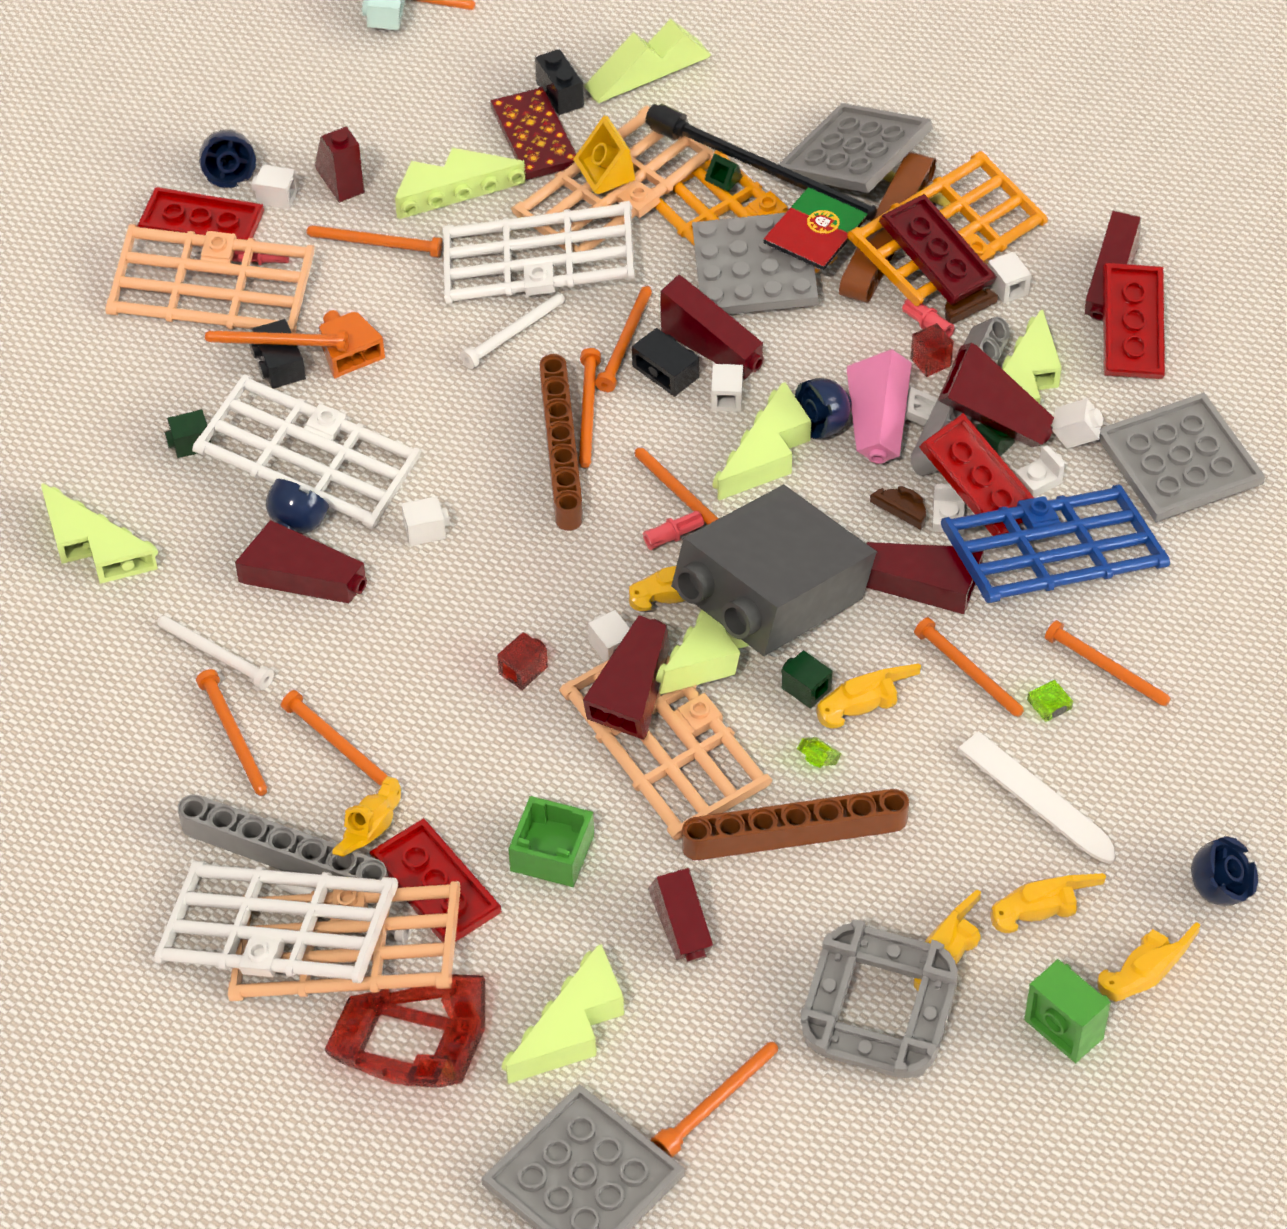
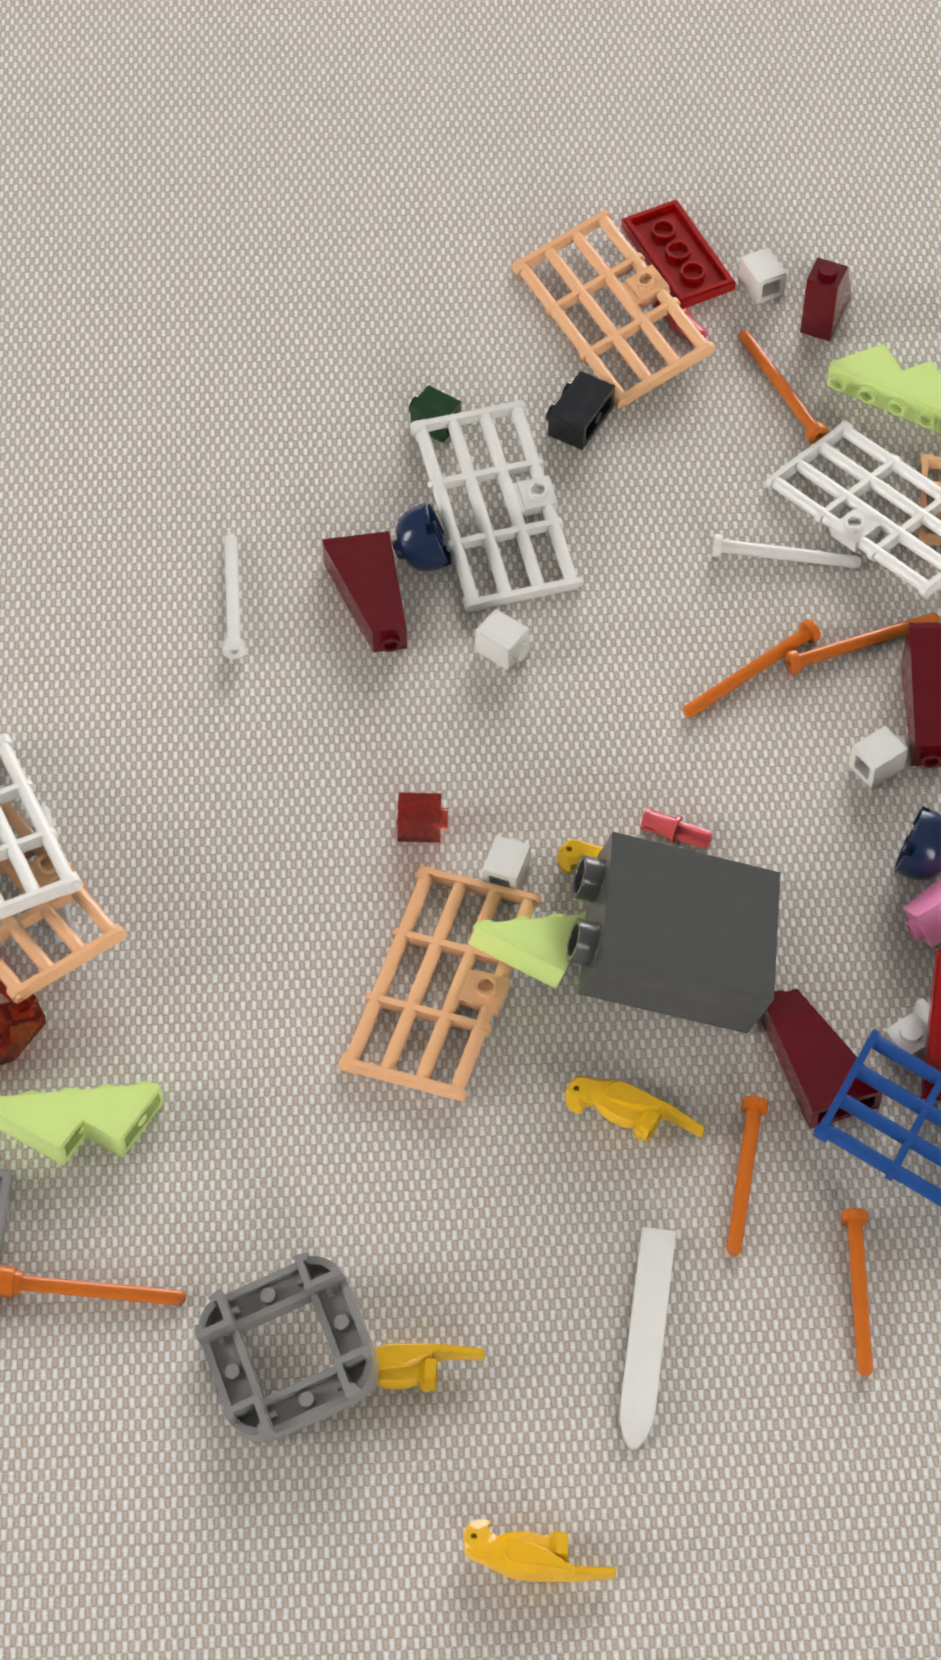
camera: 50 degrees right, 5 degrees up
yellowish green slope [41,483,158,584] -> none
light grey beam [177,794,387,880] -> none
orange bar [196,669,267,796] -> none
dark blue cylinder [199,130,256,188] -> none
orange bar [205,330,348,352] -> none
orange bar [281,690,388,786] -> none
orange torso [319,310,385,378] -> none
yellow animal [332,776,401,857] -> none
red tile [369,818,502,942] -> none
bright green container [508,796,594,888] -> none
dark orange beam [539,354,583,531] -> none
dark red slope [583,615,670,740] -> none
black brick [632,327,699,397] -> none
orange bar [634,447,719,525] -> none
dark red slope [648,867,713,963] -> none
dark orange beam [682,789,909,860] -> none
yellowish green slope [712,382,811,500] -> none
dark green brick [781,650,833,709] -> none
clear neon green plate [797,737,842,768] -> none
reddish brown plate [870,486,926,530] -> none
yellow animal [990,873,1106,933] -> none
bright green container [1024,959,1111,1064] -> none
clear neon green plate [1027,679,1073,722] -> none
dark blue cylinder [1191,836,1258,907] -> none

